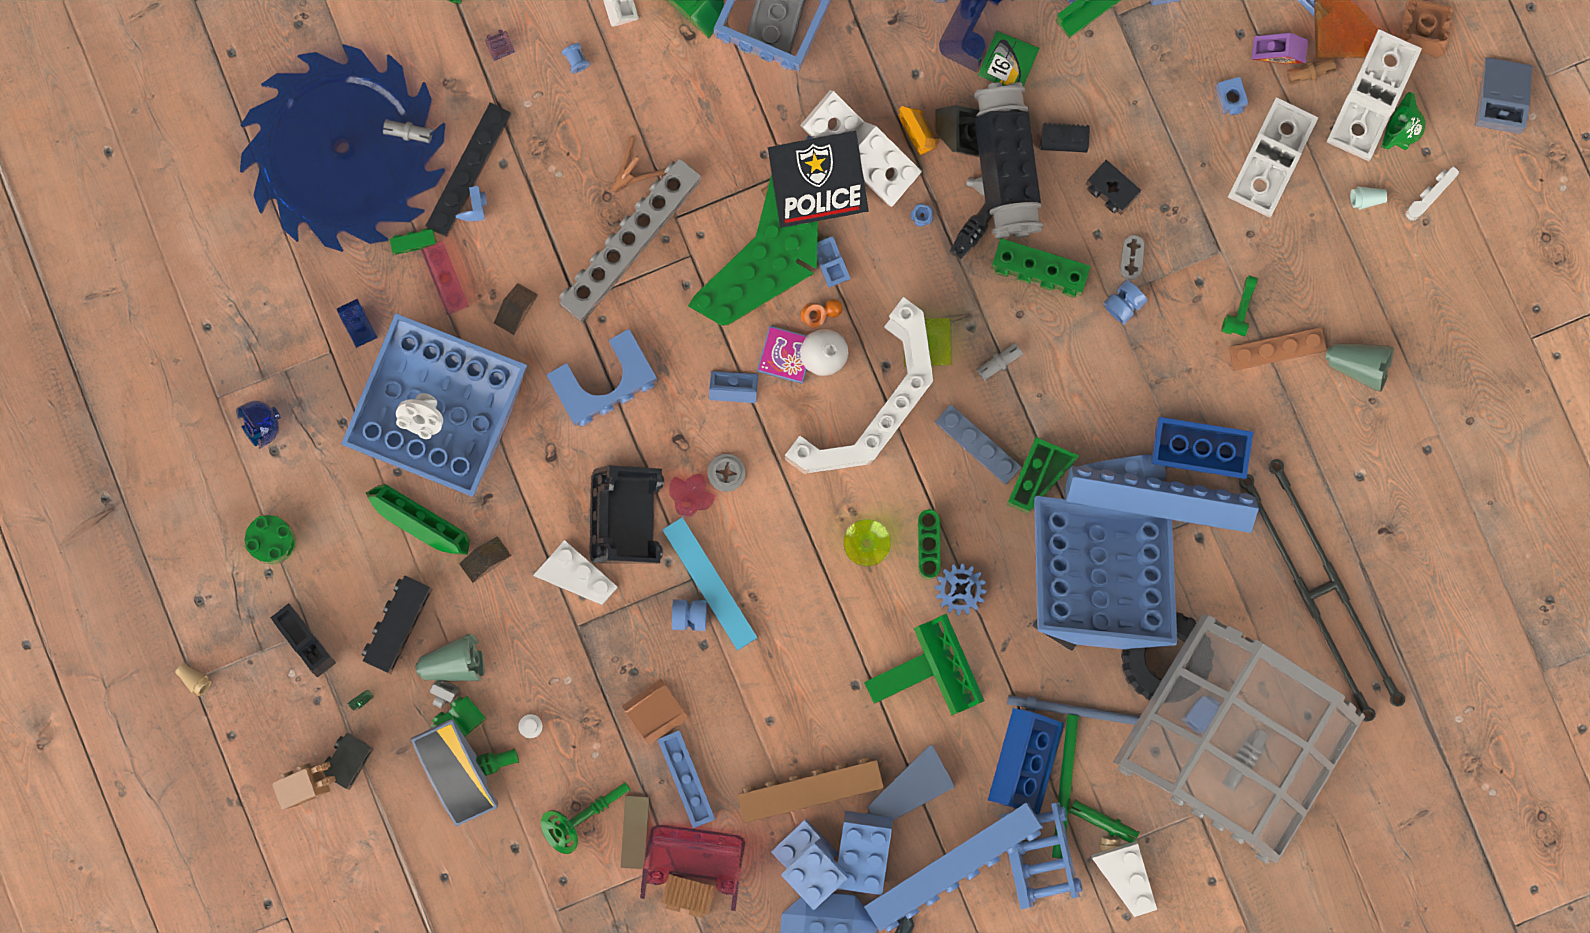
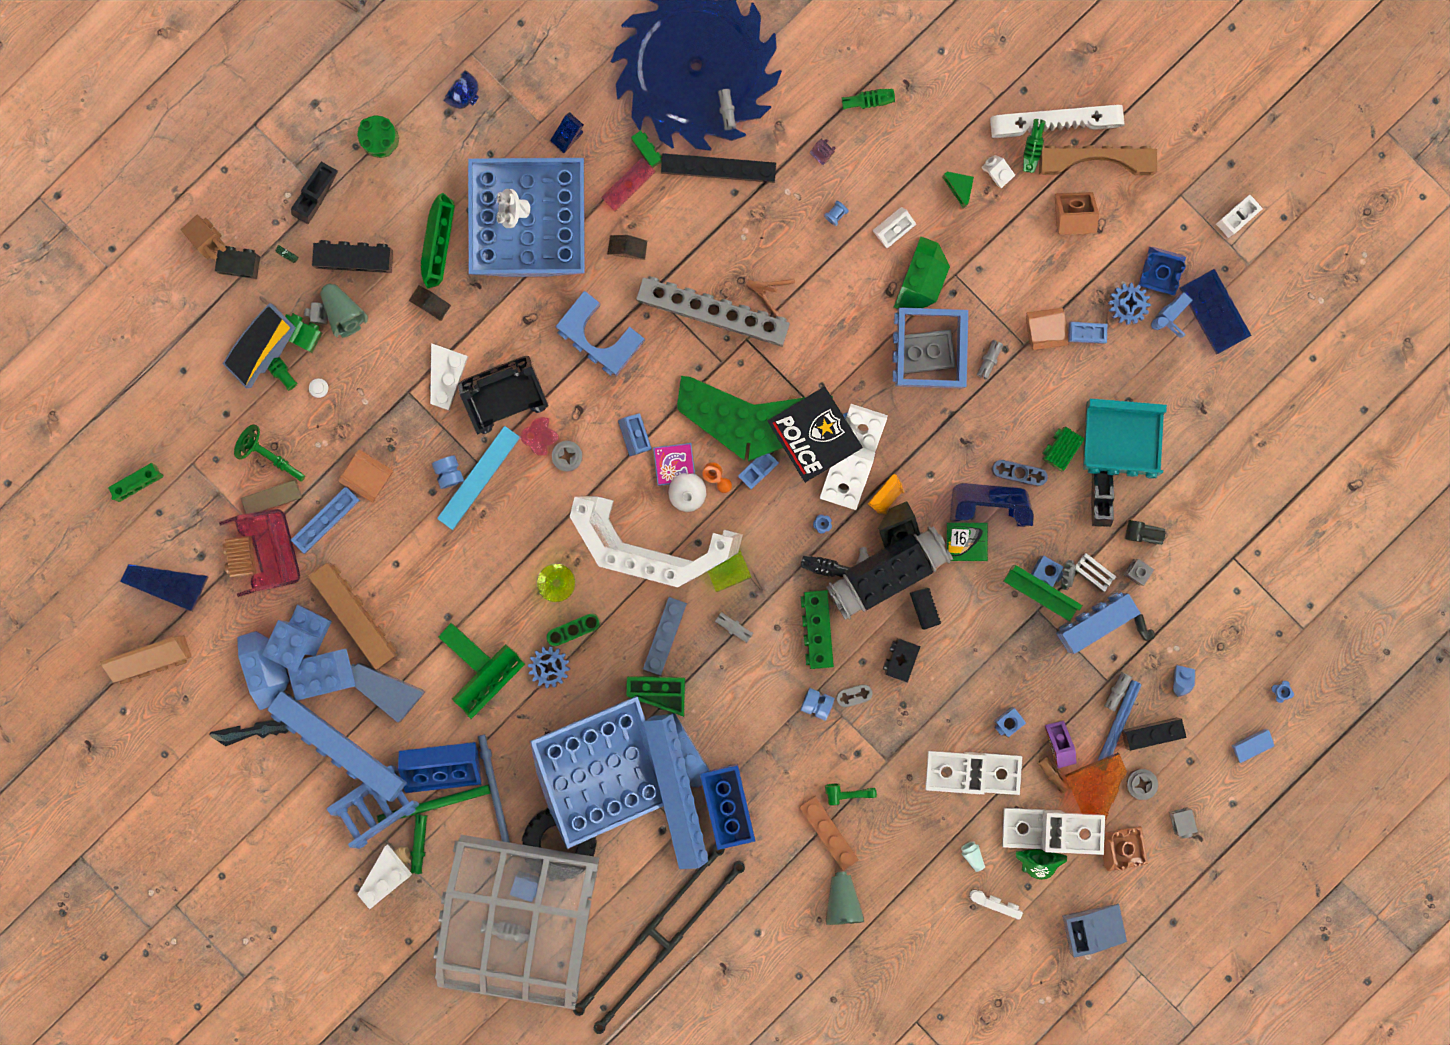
camera: 60 degrees right, 5 degrees up
tan cone [175,663,211,696] -> none
medium blue plate [456,186,487,221] -> none

